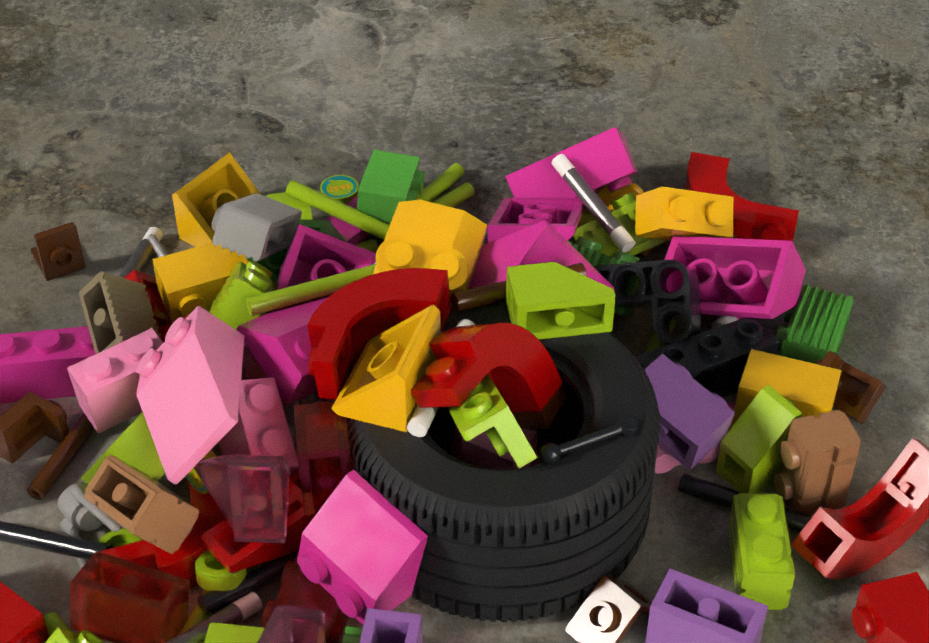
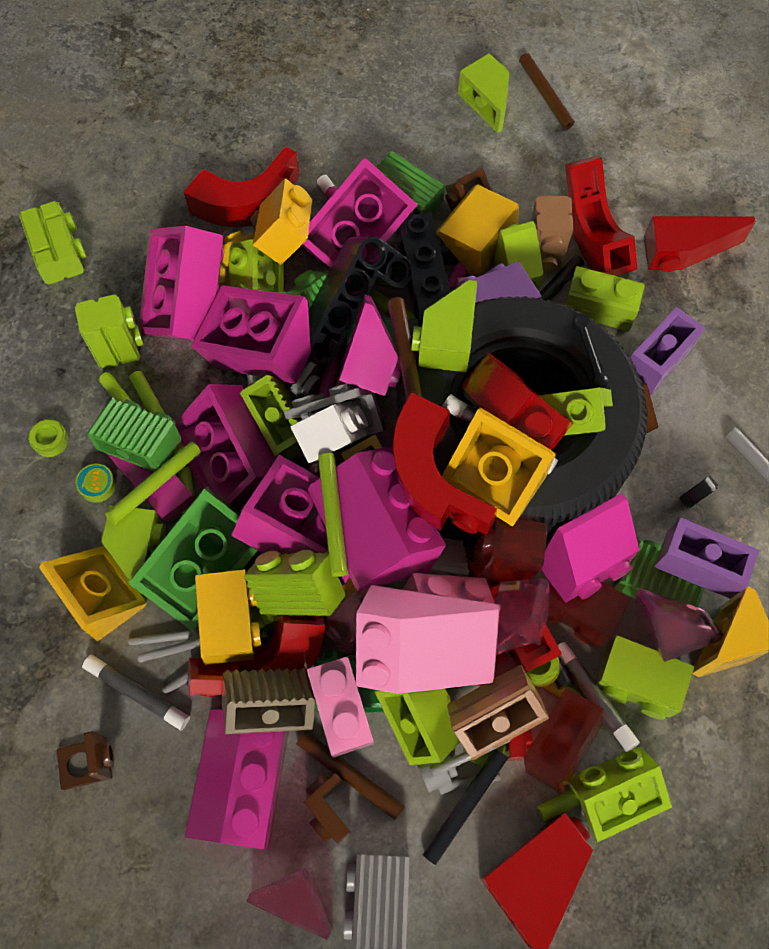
camera: 75 degrees left, 25 degrees up
light grey brick [212,193,302,262] -> none
yellow slope [373,199,487,306] -> none
flat silver bar [551,154,636,253] -> none
none -> lime brick [19,201,87,285]
none -> lime tile [28,419,69,457]
none -> lime brick [75,294,144,369]

